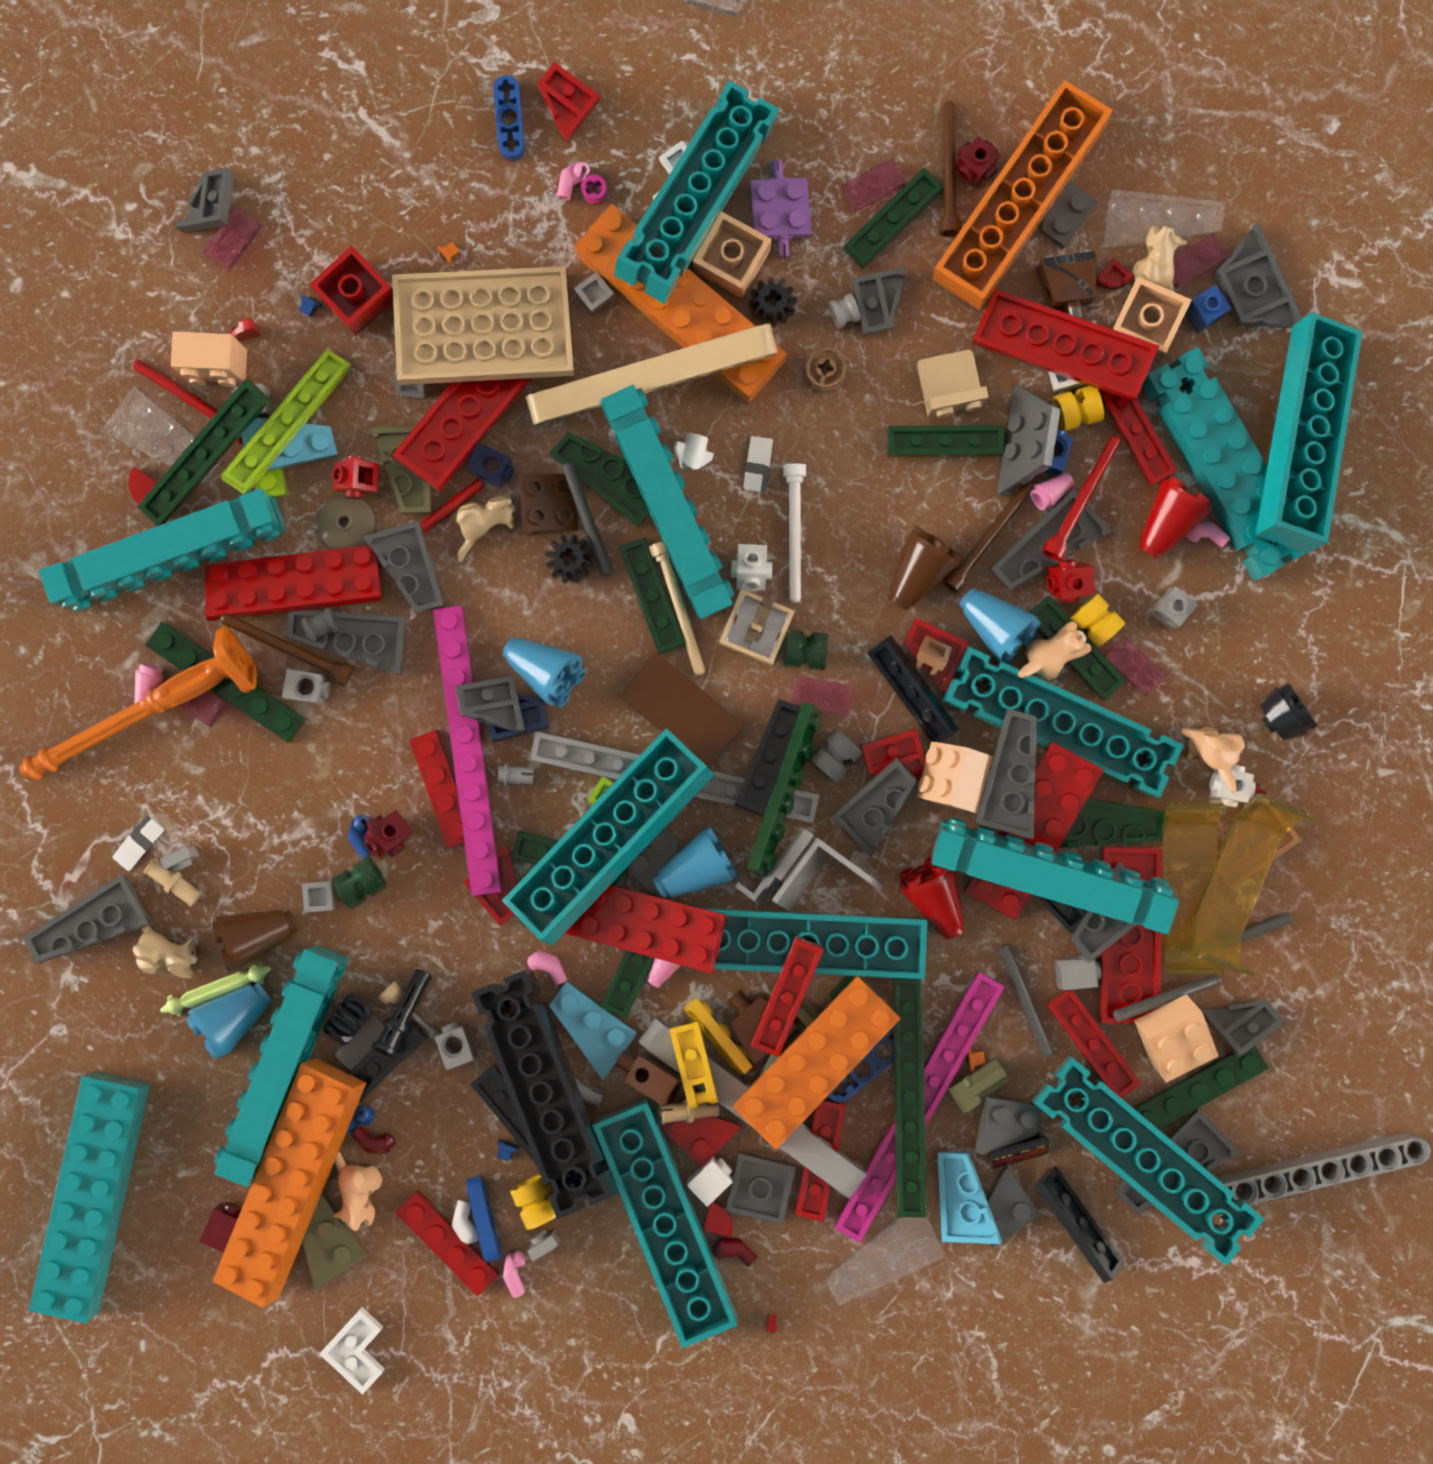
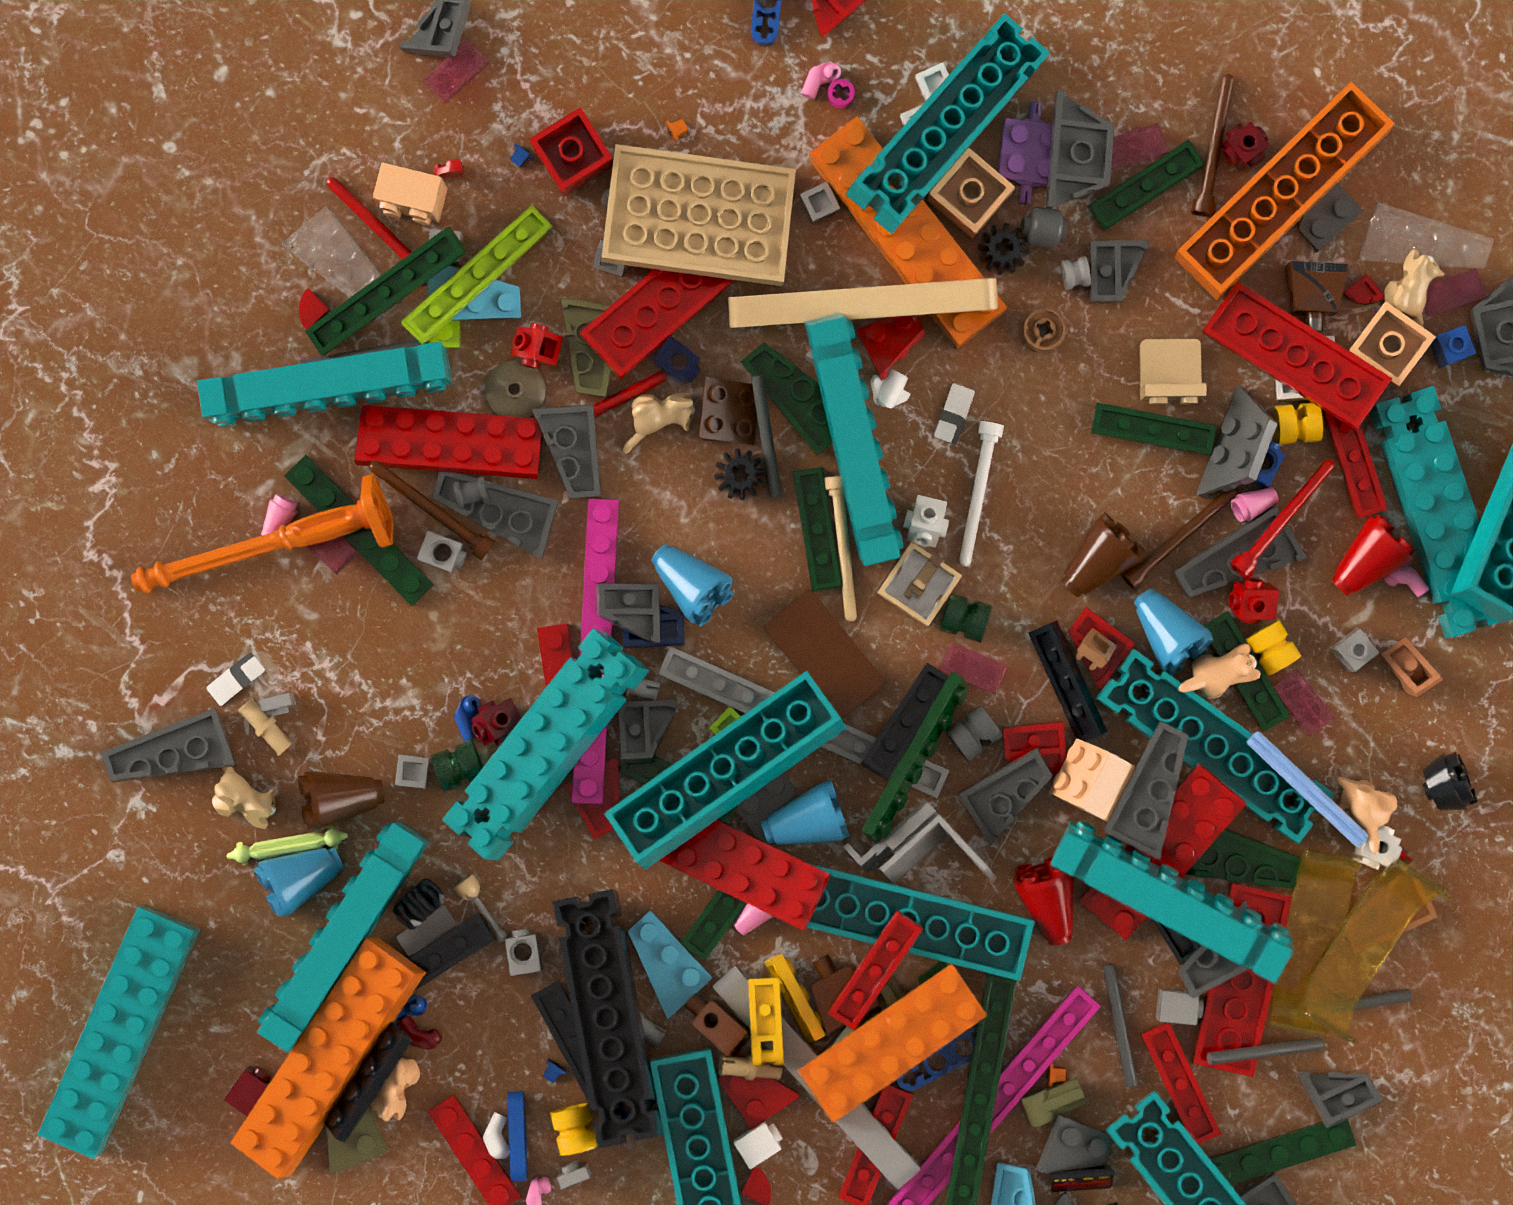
camera: 10 degrees right, 0 degrees up
black pin [371,969,432,1058] -> none
bright pink arm [527,951,568,986] -> none
dark grey plate [725,1151,796,1225] -> none
light nougat brick [1134,994,1219,1083] -> none
none -> black plate [324,1021,412,1143]
none -> teal brick [442,628,650,861]
none -> dark grey wing [618,700,677,763]
none -> red wing [857,315,925,380]
none -> dark grey head [1020,207,1067,248]
none -> dark grey wing [1045,90,1115,209]
none -> light blue axle [1247,732,1369,847]
none -> nougat slope [1381,637,1442,697]

